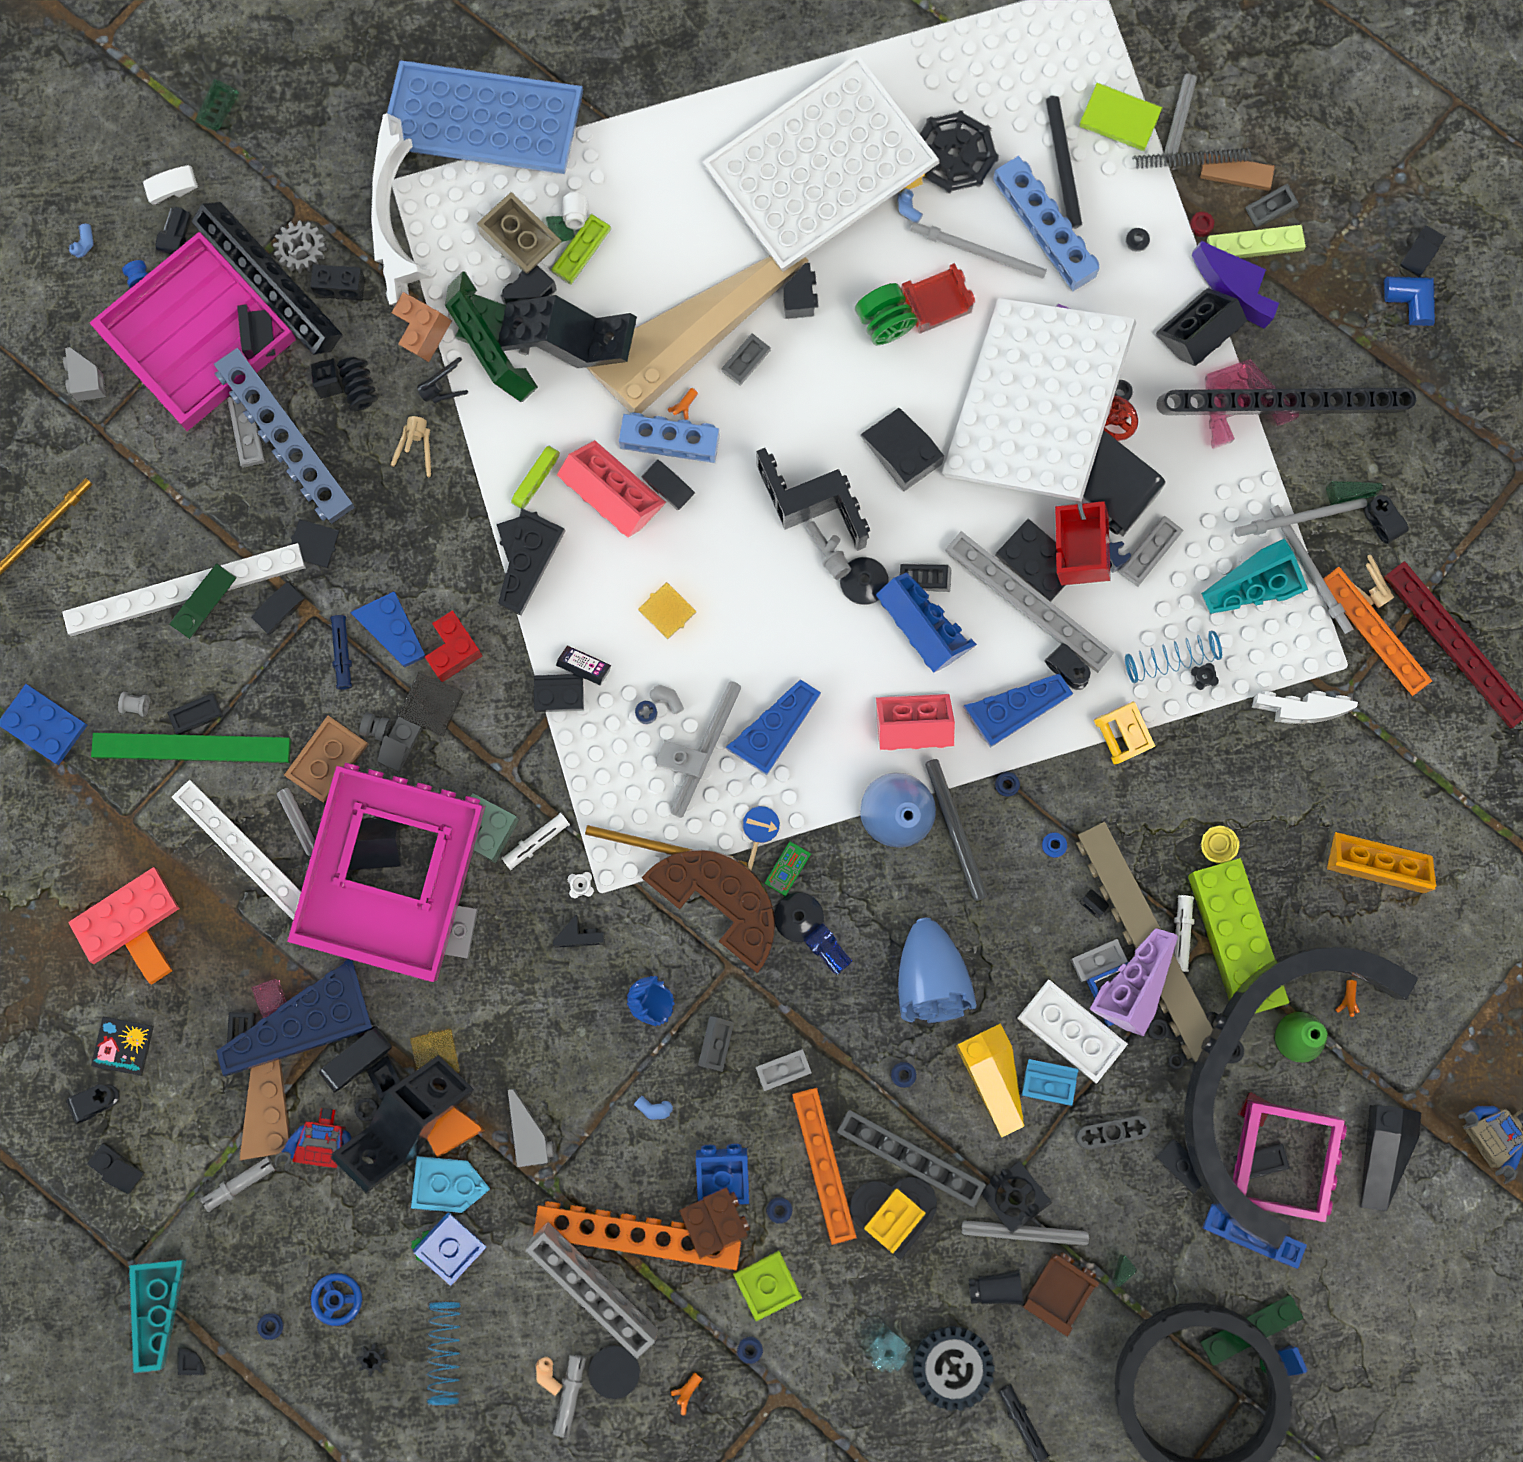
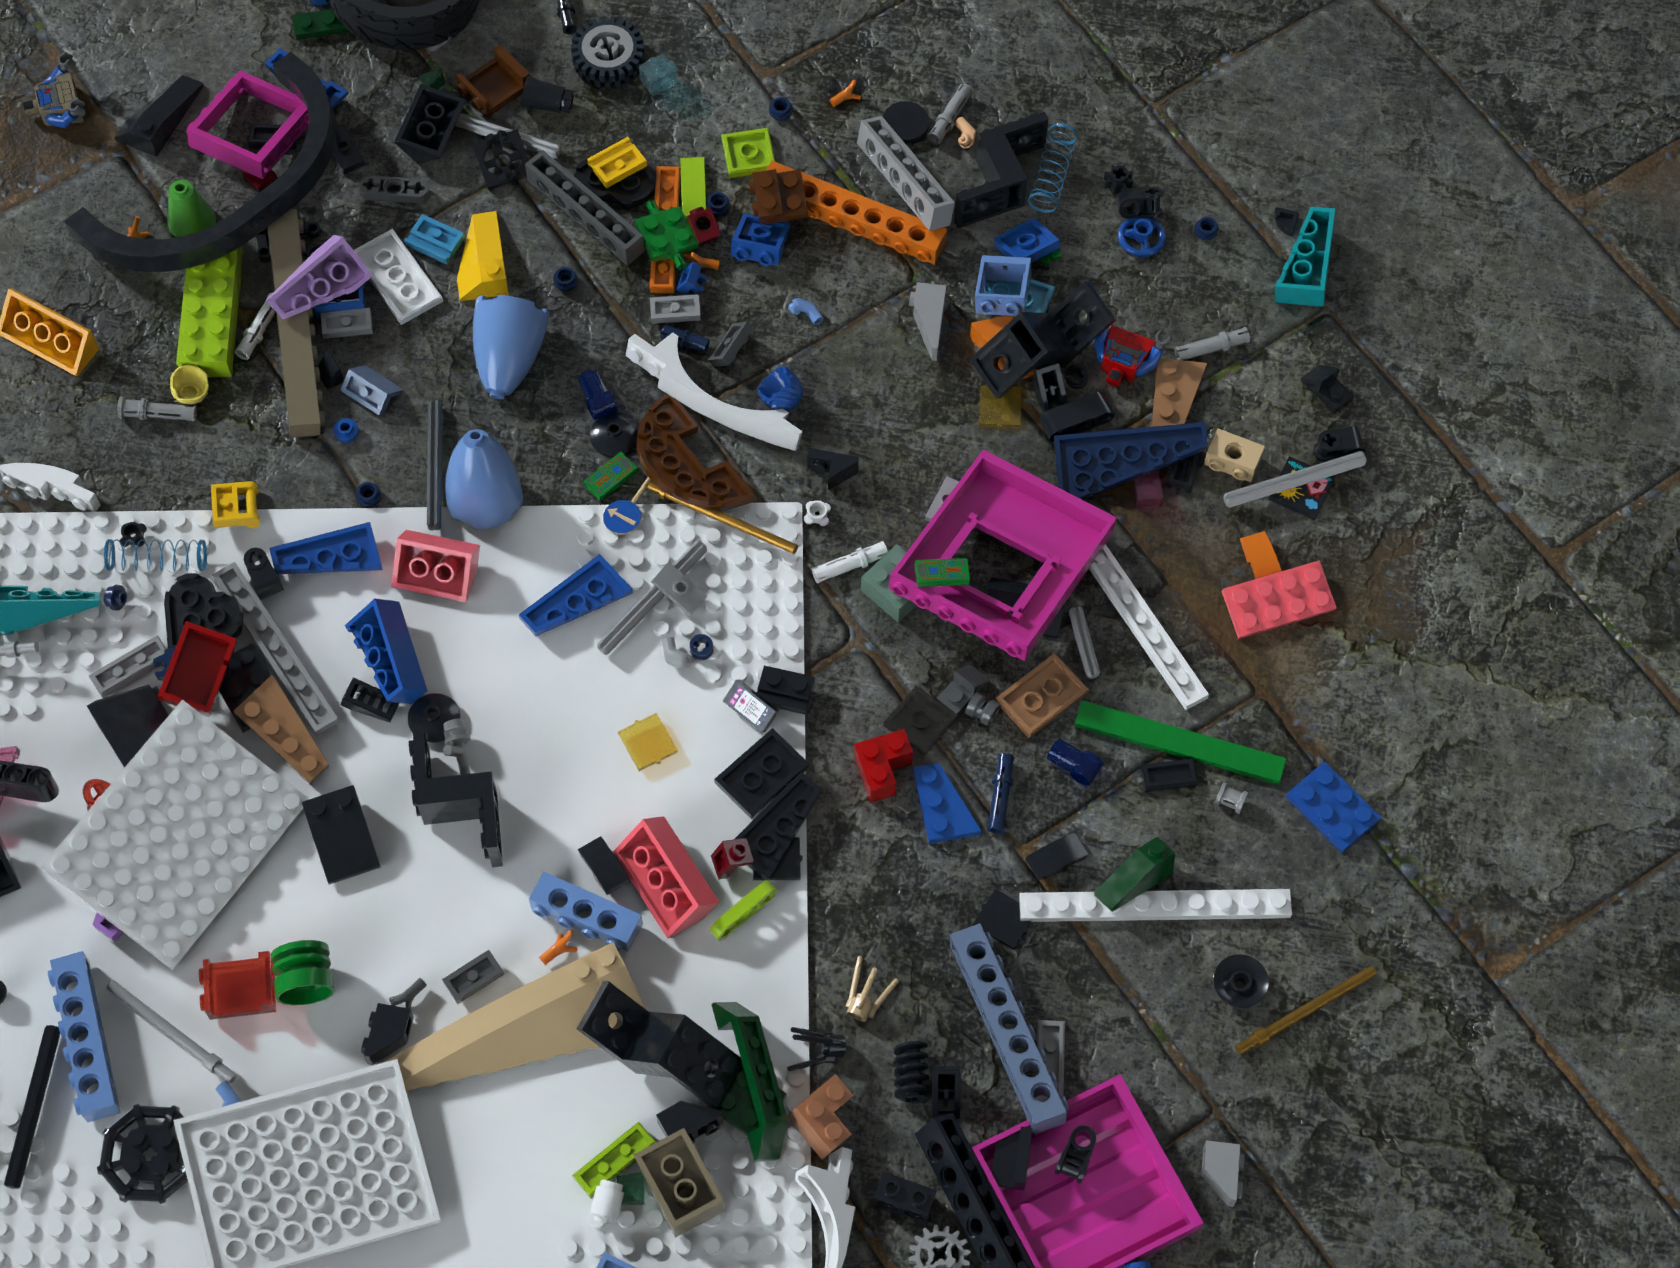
camera: 165 degrees left, 15 degrees down
none -> dark blue plate [104,585,128,611]
none -> light grey pin [117,396,197,422]
none -> black plate [164,573,244,649]
none -> medium nougat wing [234,675,329,785]
none -> sand blue panel [340,365,403,415]
none -> dark grey bar [389,978,427,1010]
none -> black slope [395,84,466,164]
none -> white slope [626,333,802,451]
none -> green plate [634,200,698,270]
none -> dark blue axle [660,325,710,354]
none -> blue tile [676,262,707,295]
none -> lime tile [680,157,706,222]
none -> orange bar [684,252,720,270]
none -> dark red brick [687,207,721,247]
none -> dark red bracket [711,838,754,880]
none -> black plate [714,728,809,818]
none -> green tile [914,558,970,587]
none -> black bracket [954,112,1049,228]
none -> medium blue window [975,255,1031,316]
none -> clear blue piece [1047,738,1104,786]
none -> black piece [1054,1125,1096,1184]
none -> black piece [1115,187,1163,219]
none -> tan brick [1204,428,1265,482]
none -> black dish [1213,954,1269,1008]
none -> light grey axle [1223,451,1367,508]

